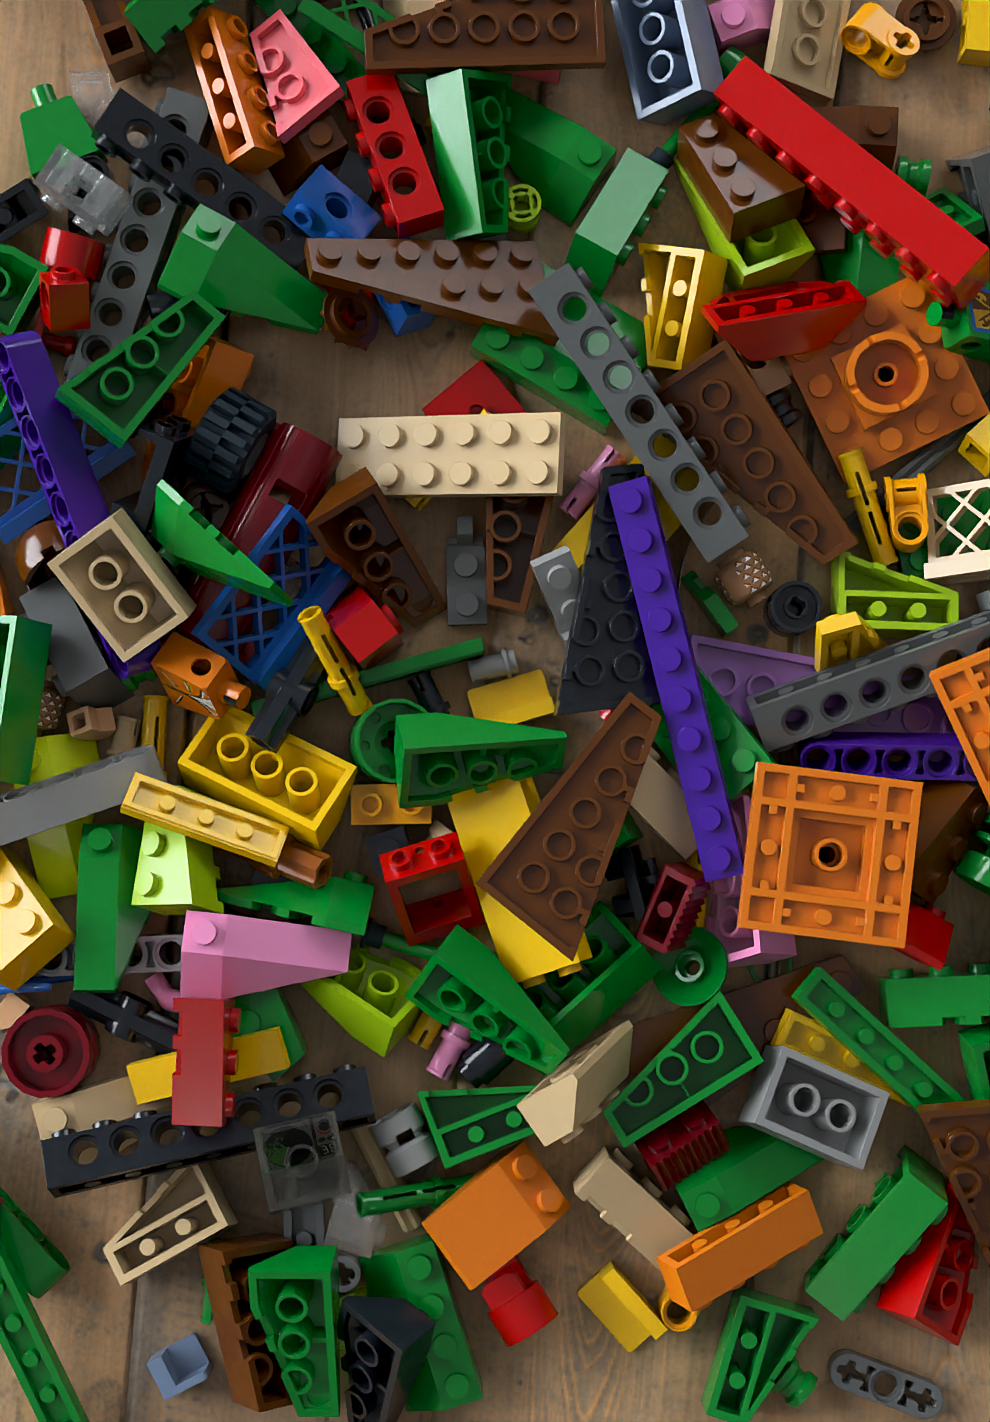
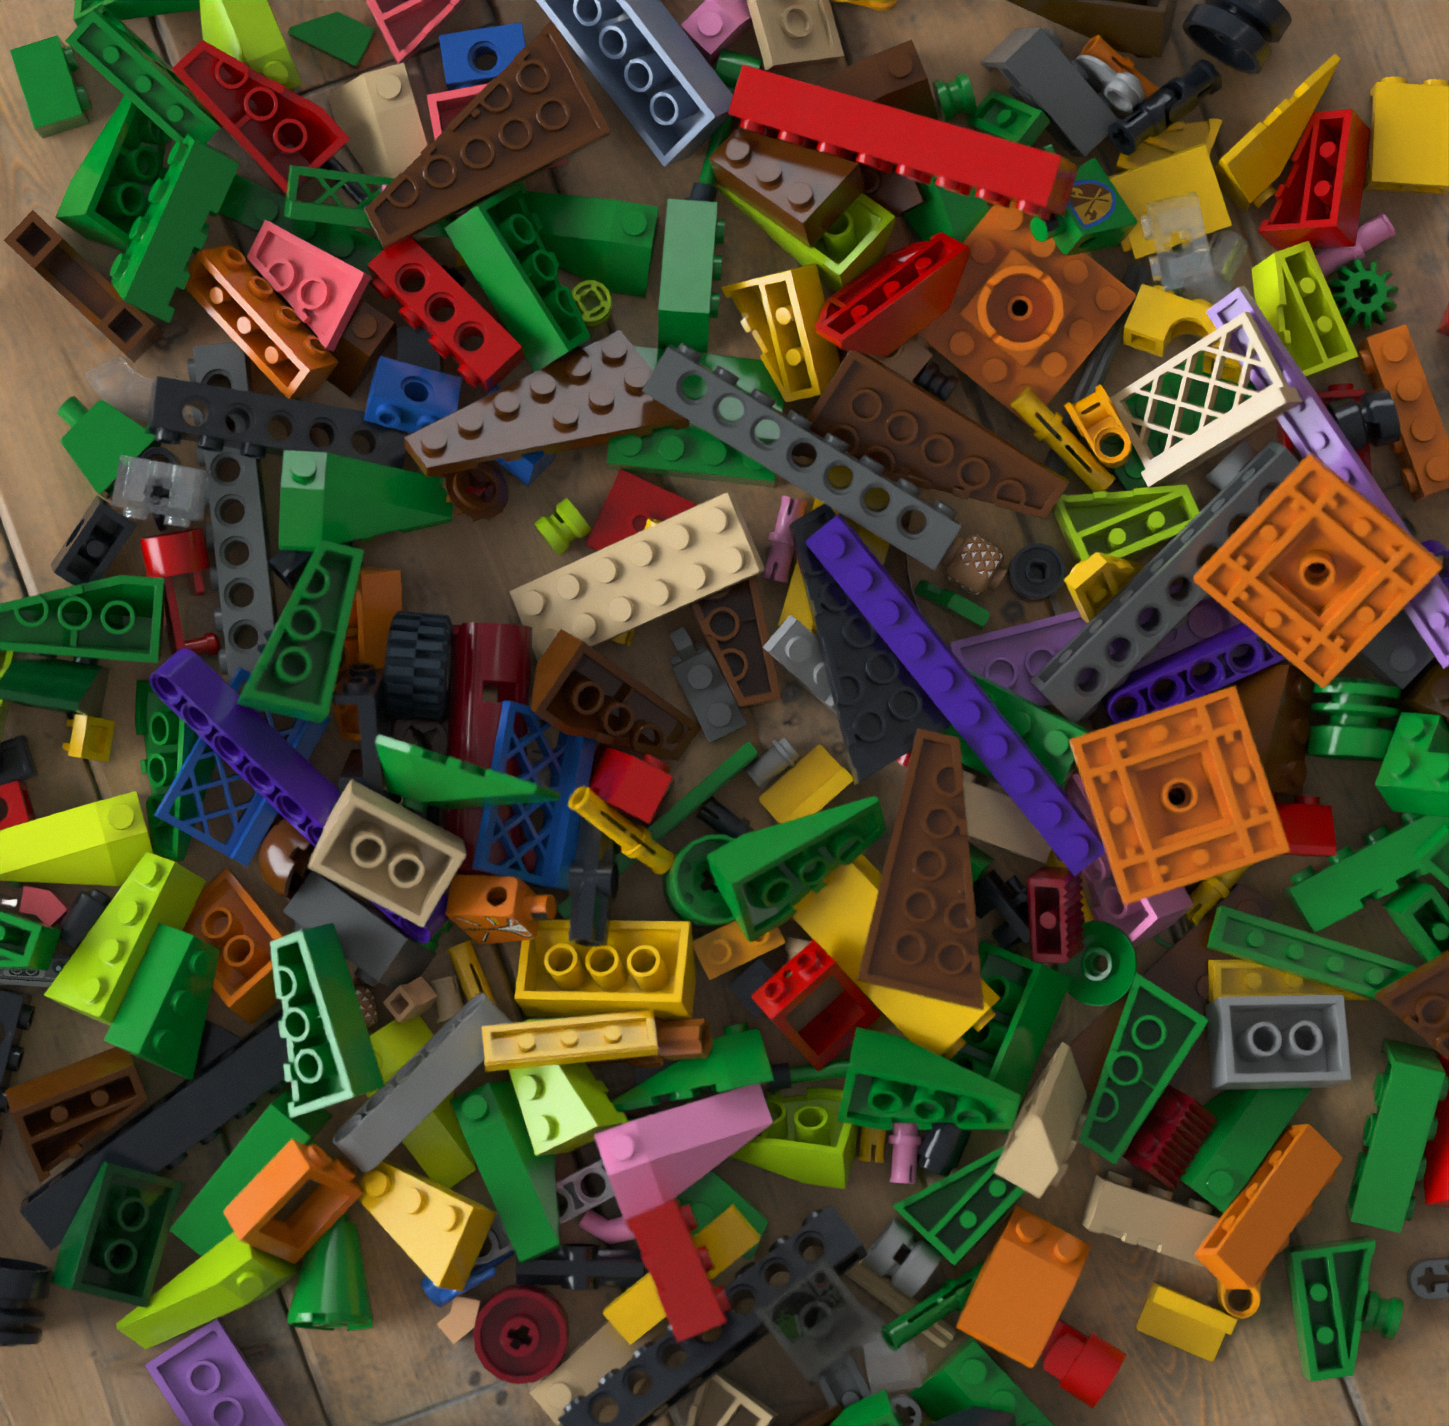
camera: 25 degrees left, 0 degrees up
red brick [39,265,91,332] -> none
none -> lime wheel [533,498,592,556]
none -> yellow pin [1185,863,1254,926]

